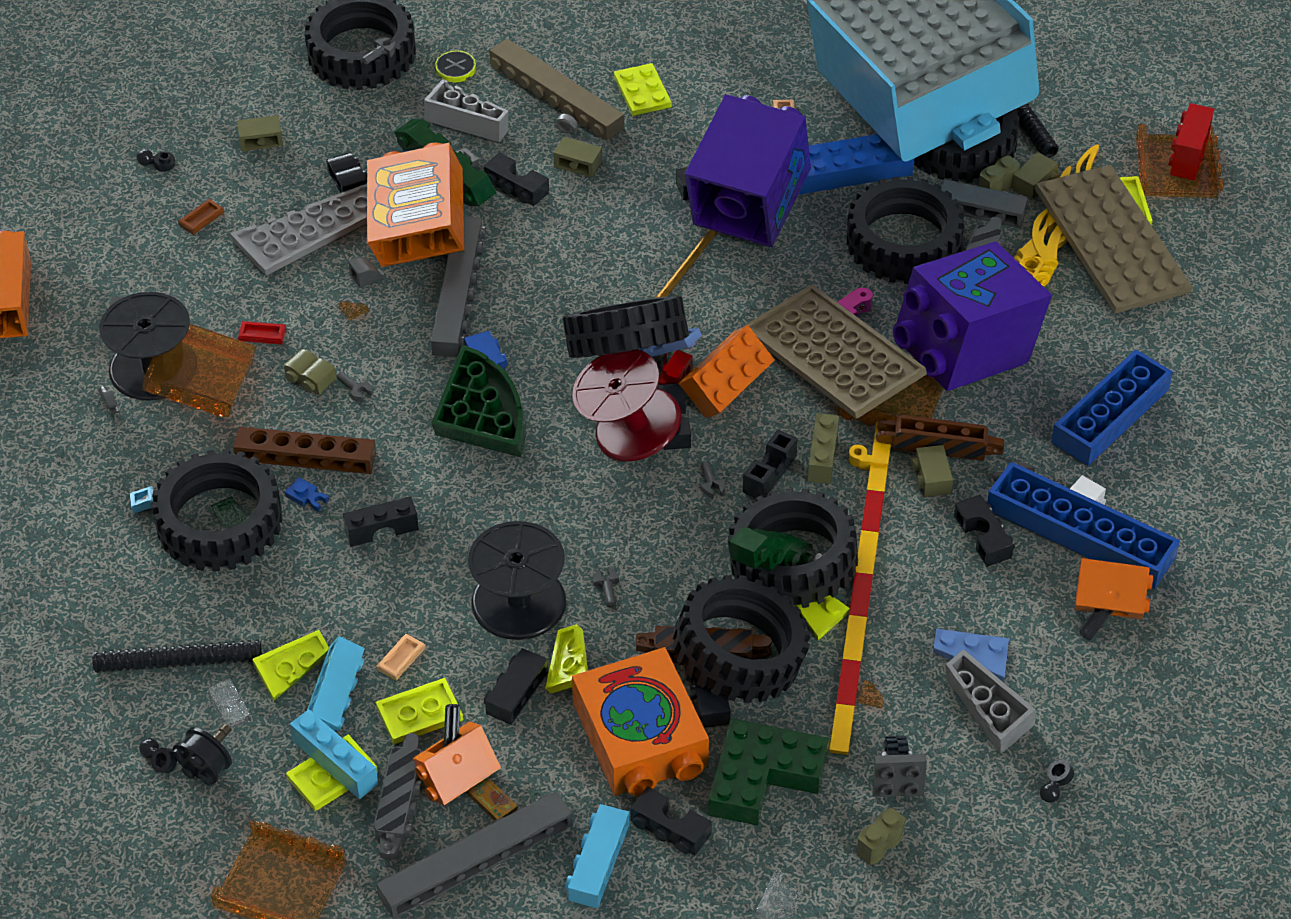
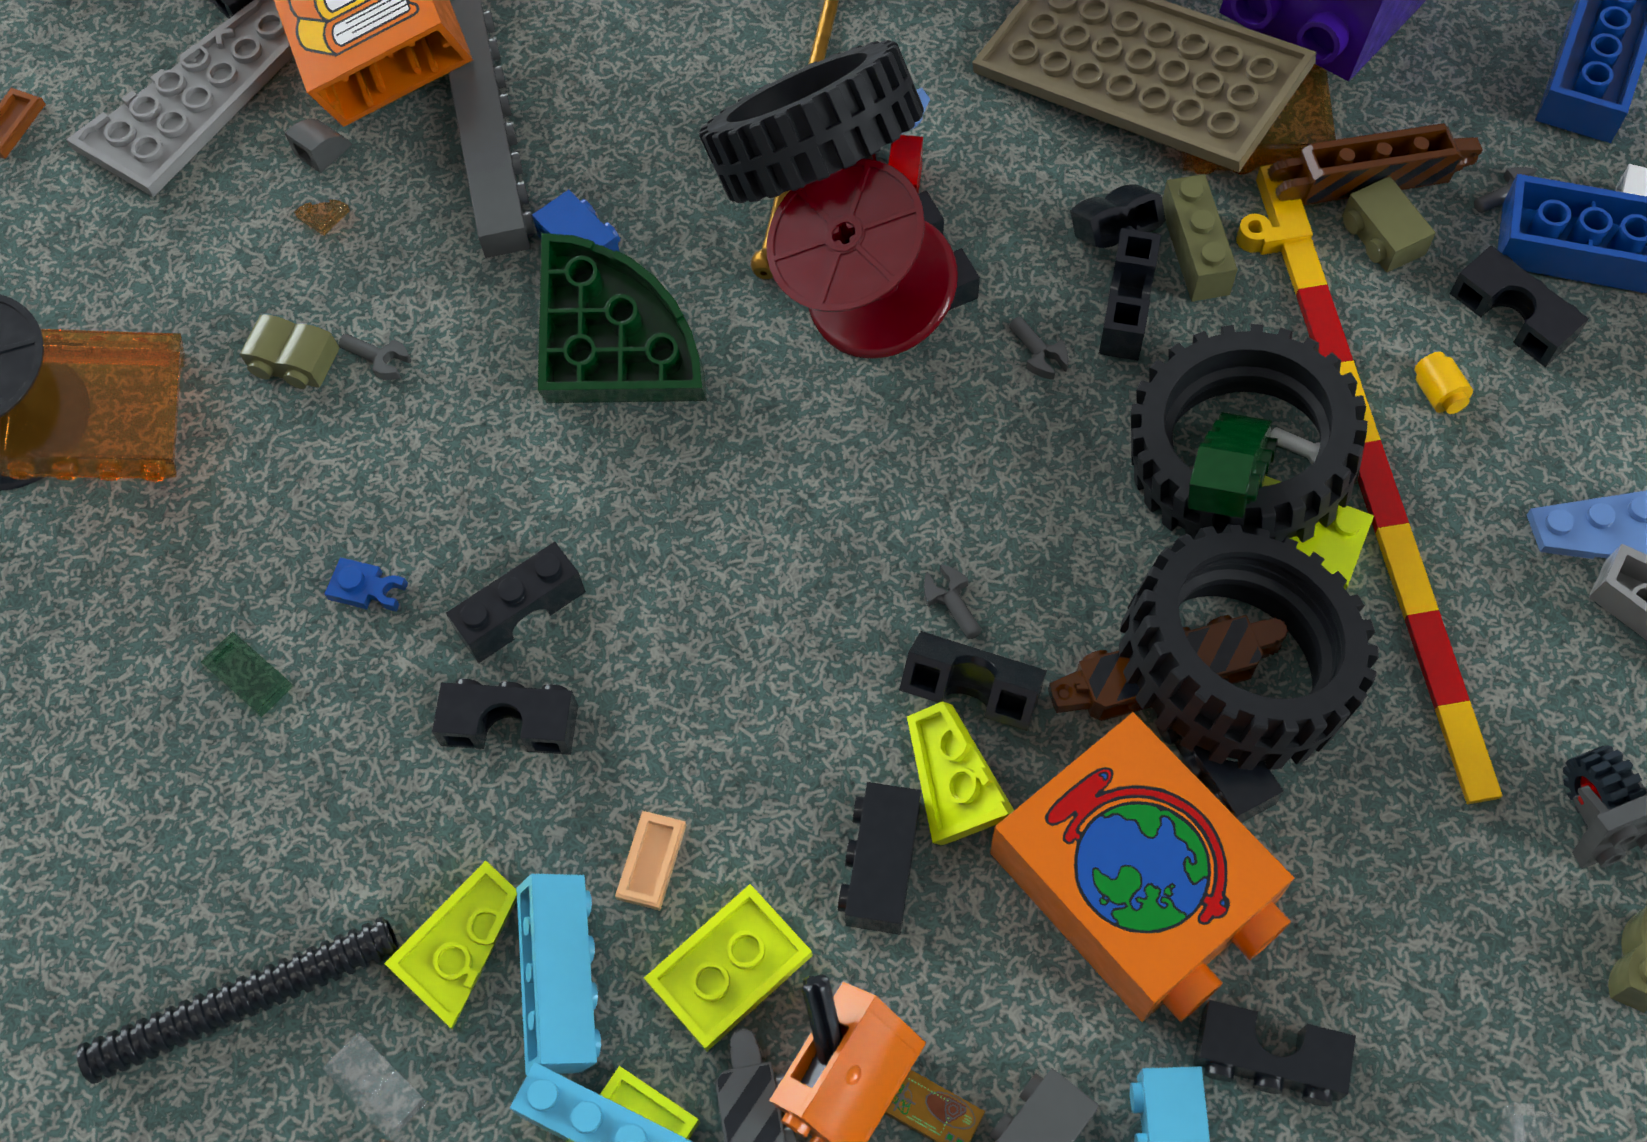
camera: 15 degrees left, 15 degrees up
medium azure tile [130,486,154,514] -> none
black tyre [152,449,283,572] -> none
reddish brown brick [233,426,376,474] -> none
red tile [238,321,286,345] -> none
black piece [468,521,566,640] -> none
orange brick [679,325,775,418] -> none
dark green brick [708,718,829,826] -> none
clear orange tile [858,680,883,708] -> none
none -> black arch [432,679,578,755]
none -> black arch [899,631,1047,731]
none -> black brick [1070,184,1166,248]
none -> yellow brick [1414,352,1473,414]

